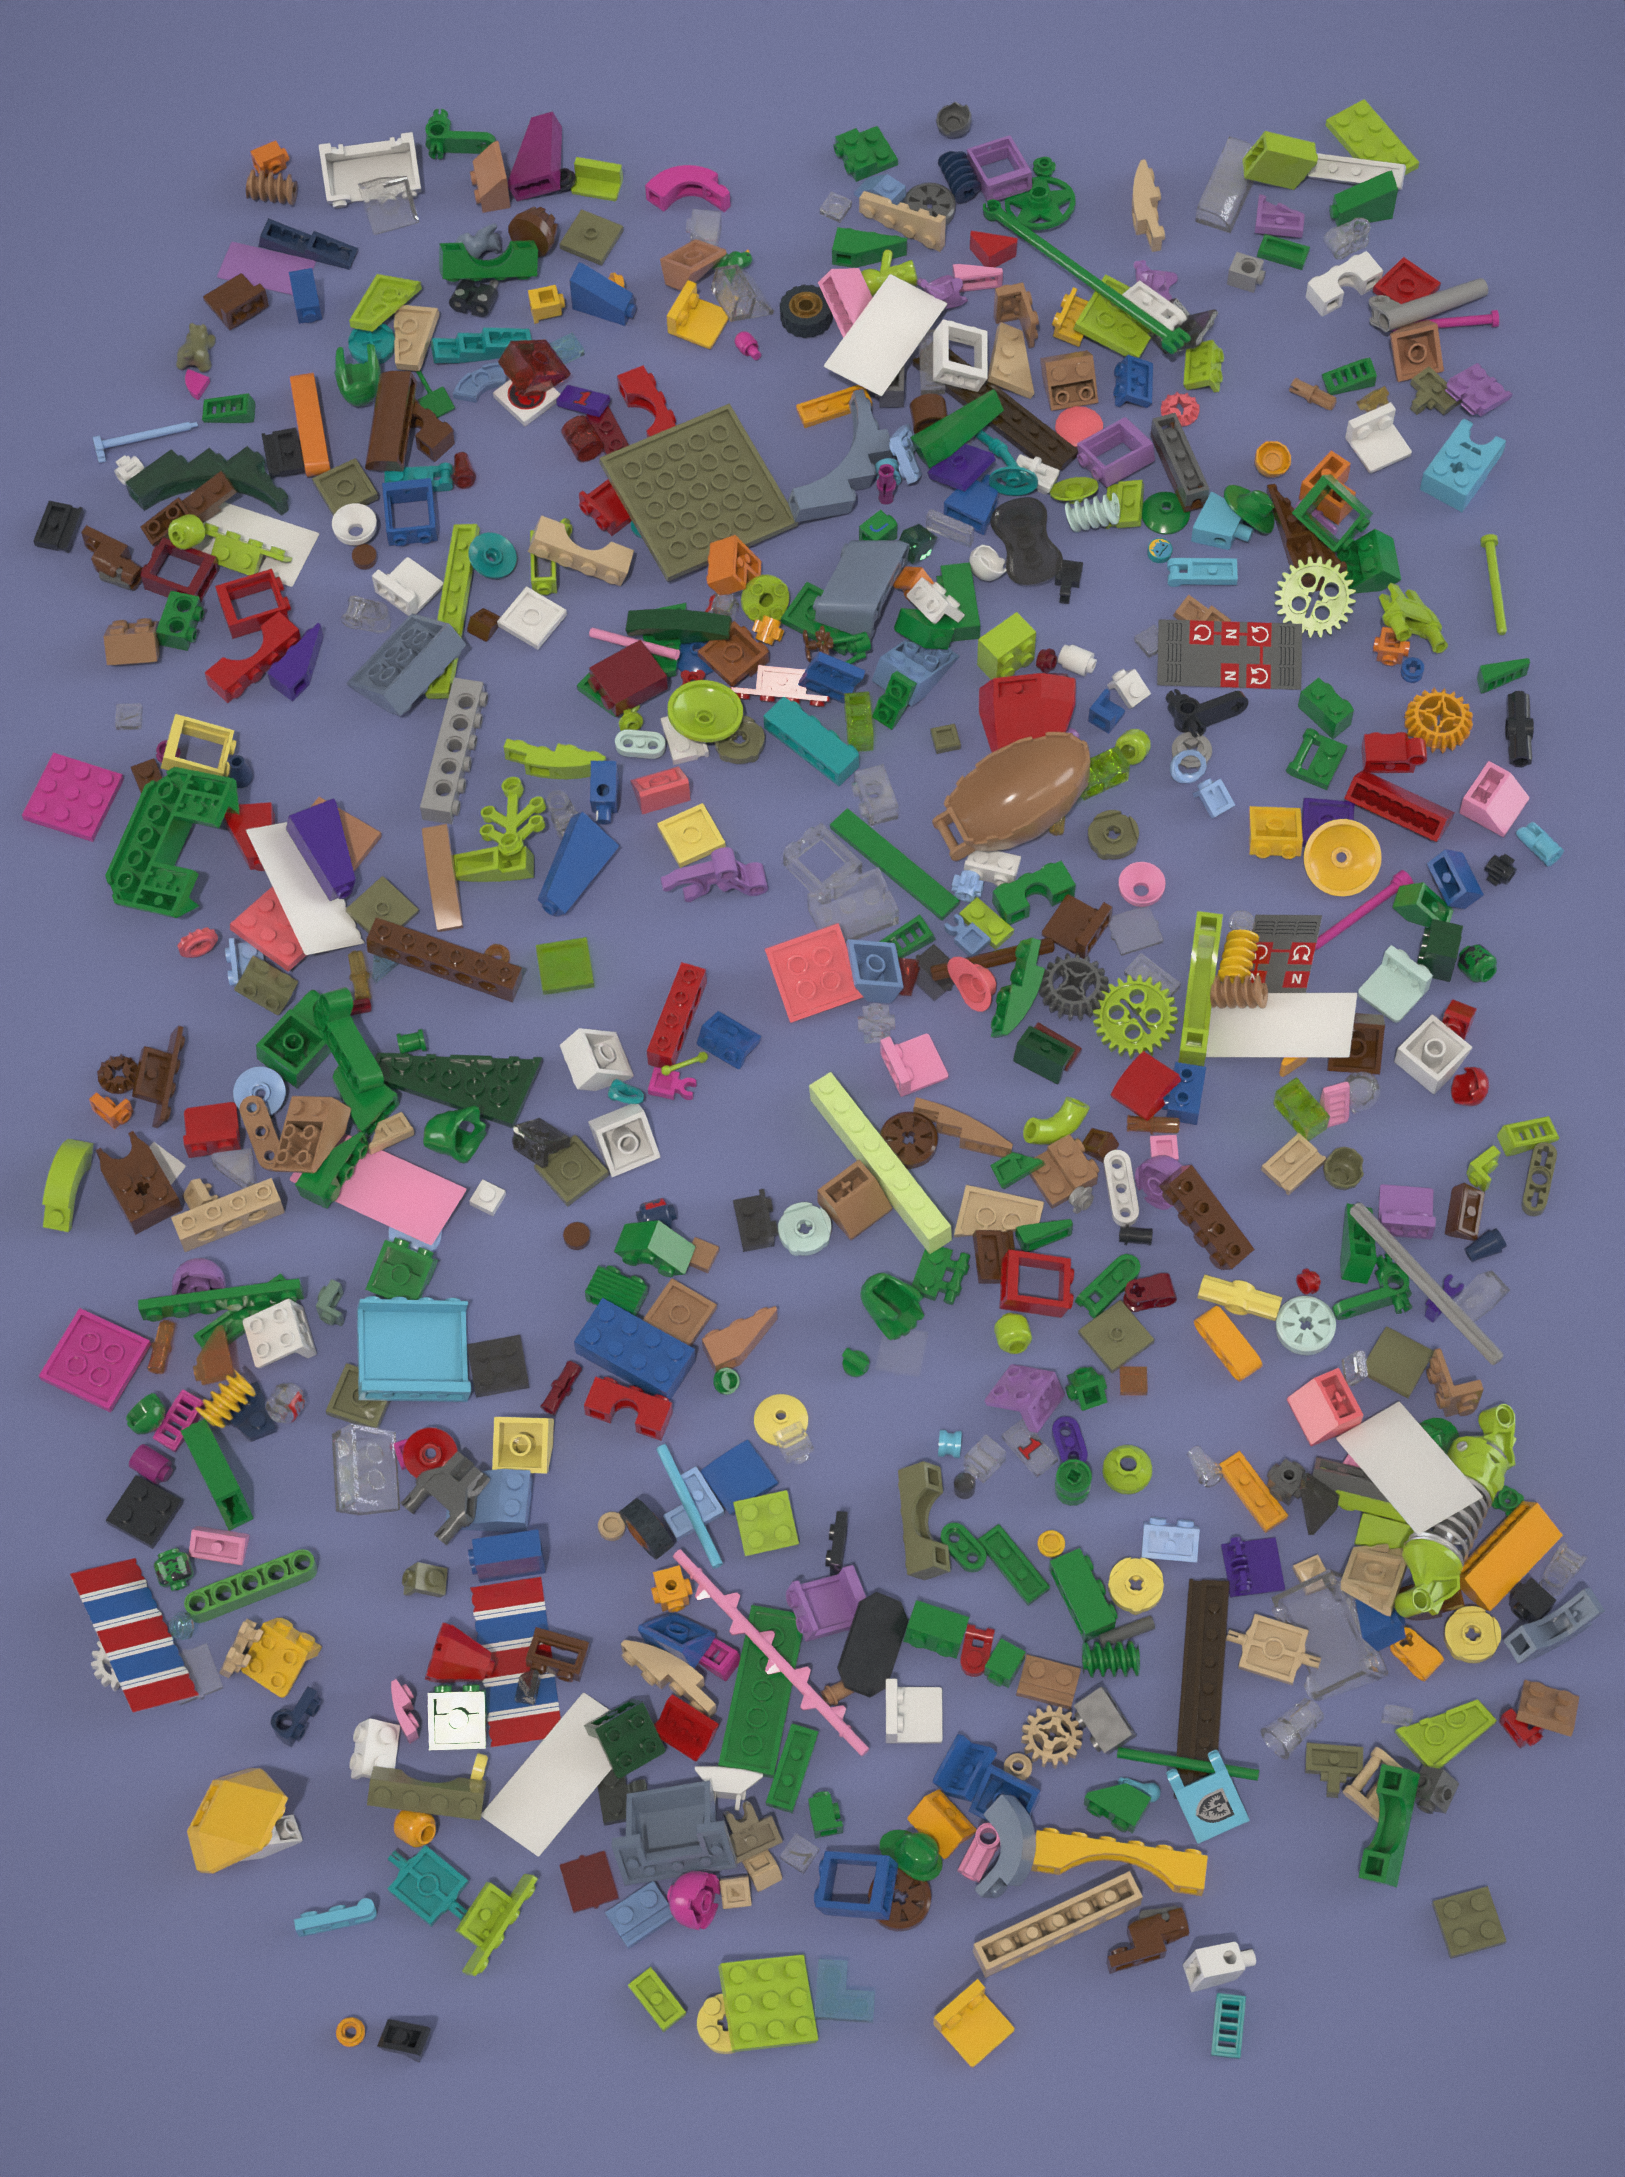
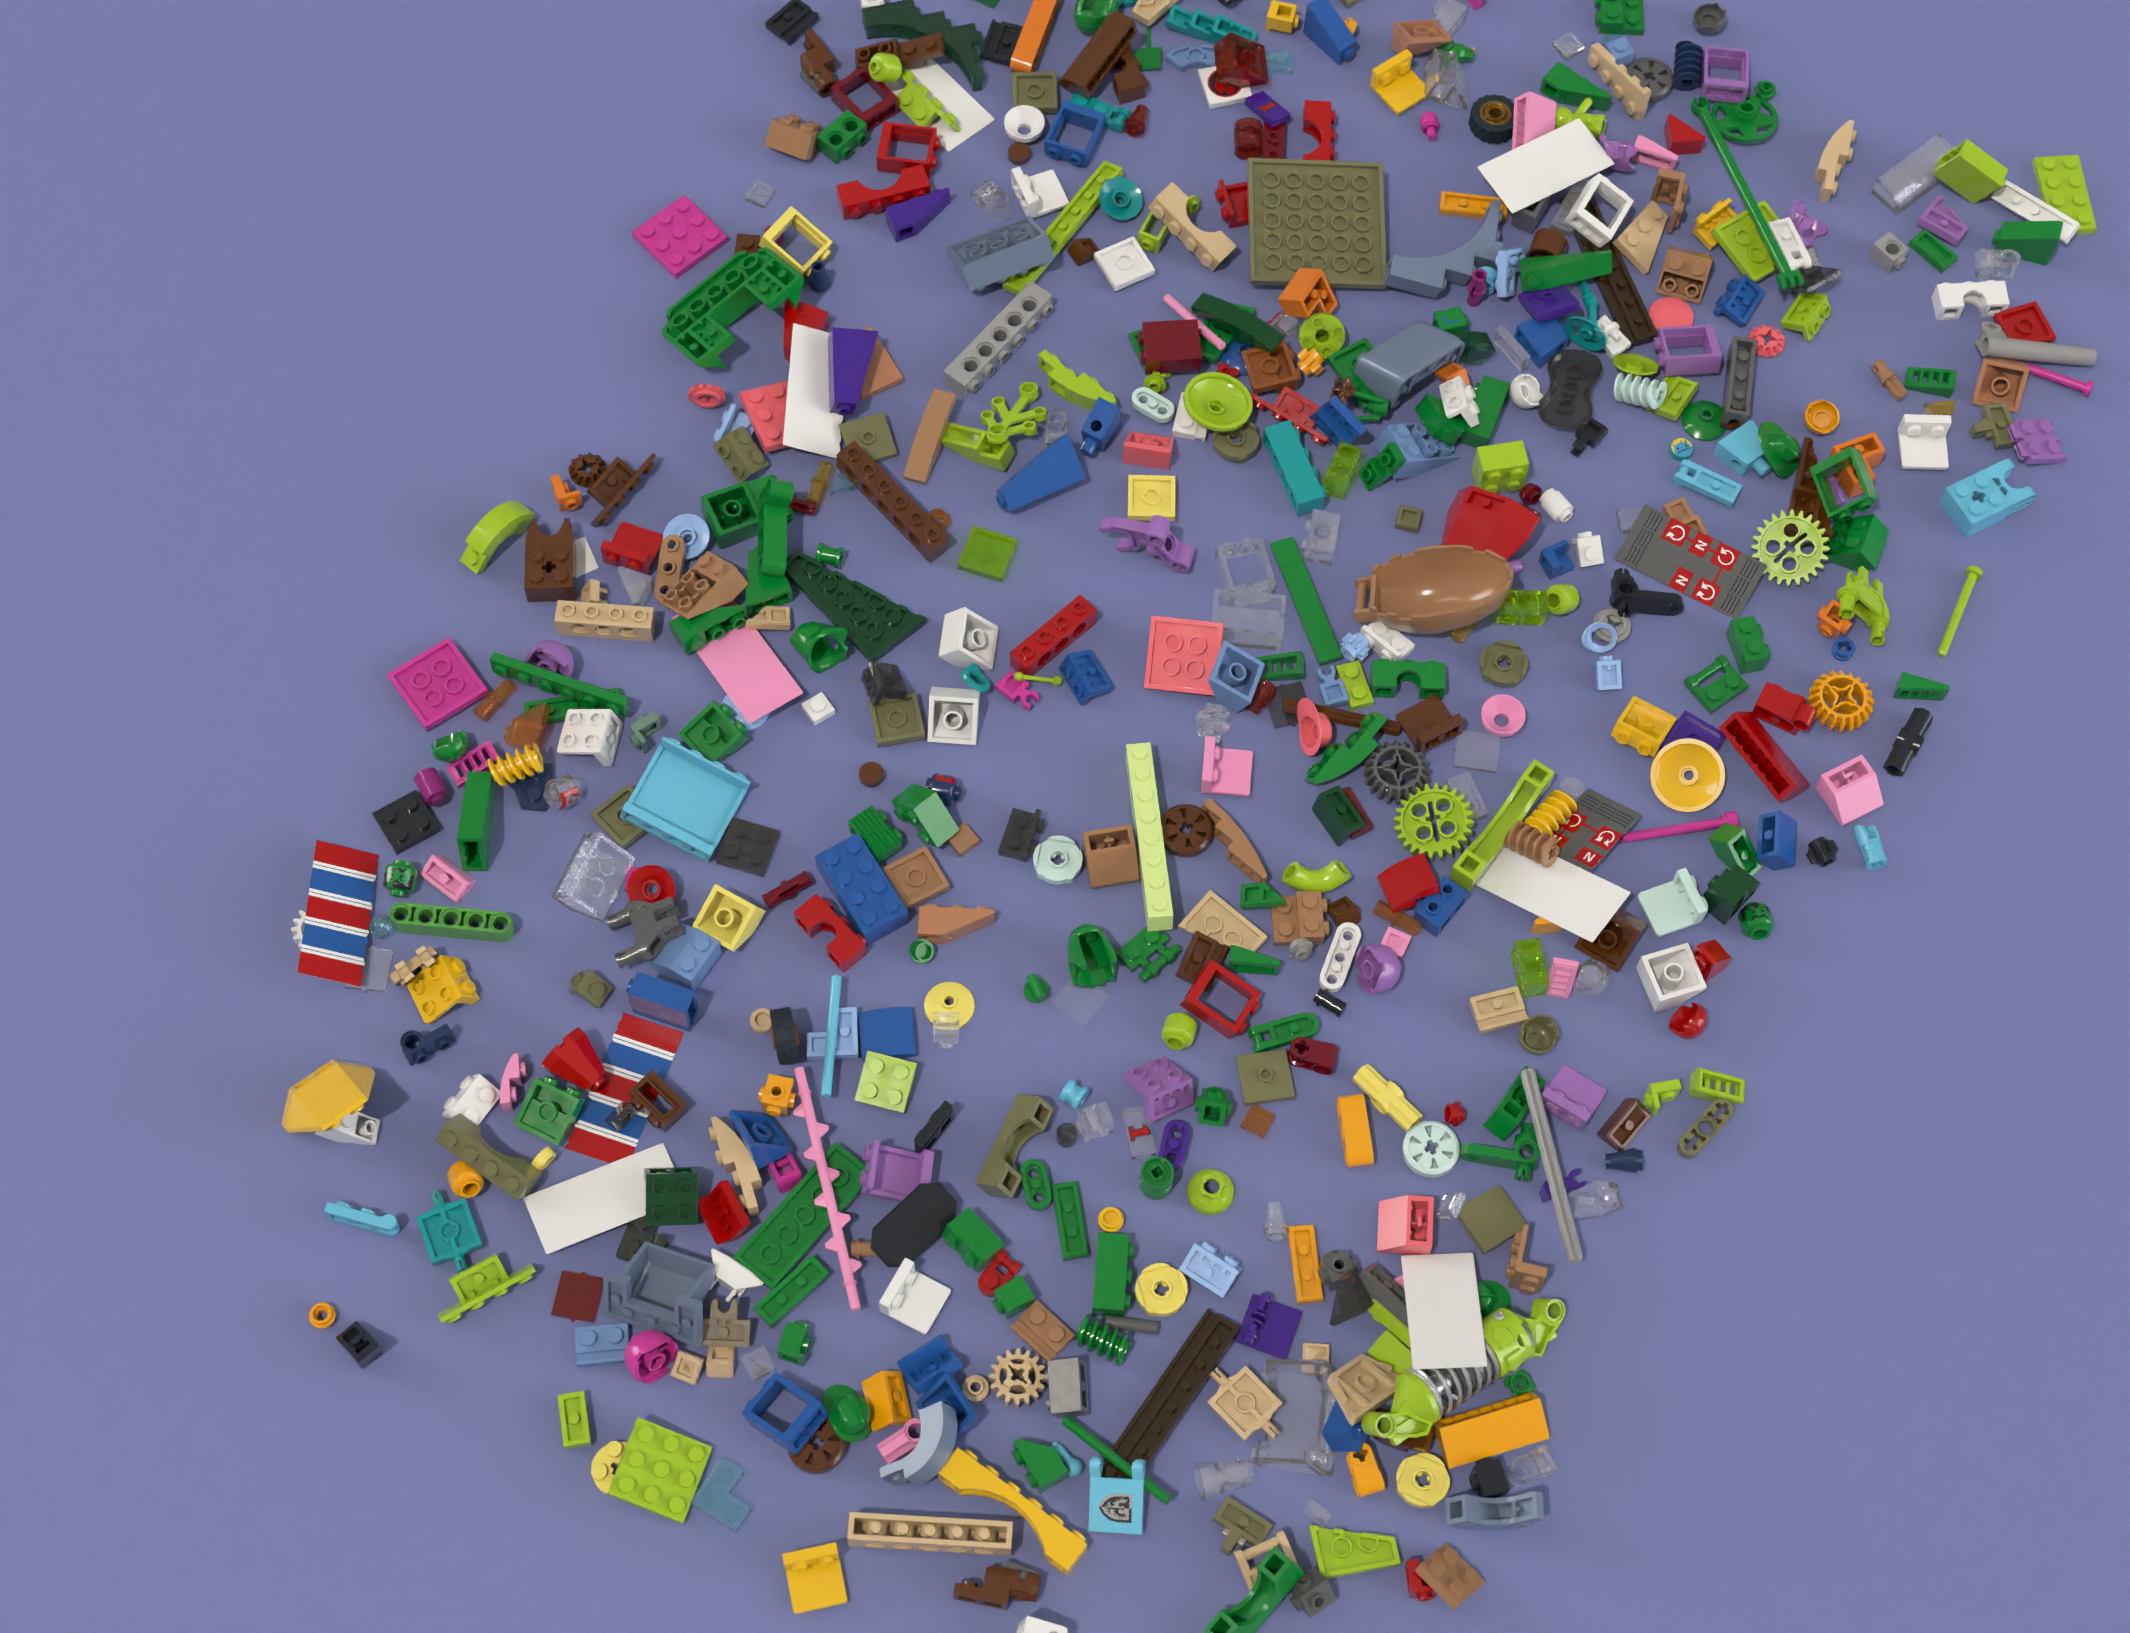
camera: 25 degrees right, 0 degrees up
reddish brown brick [1159,1165,1255,1270] -> none

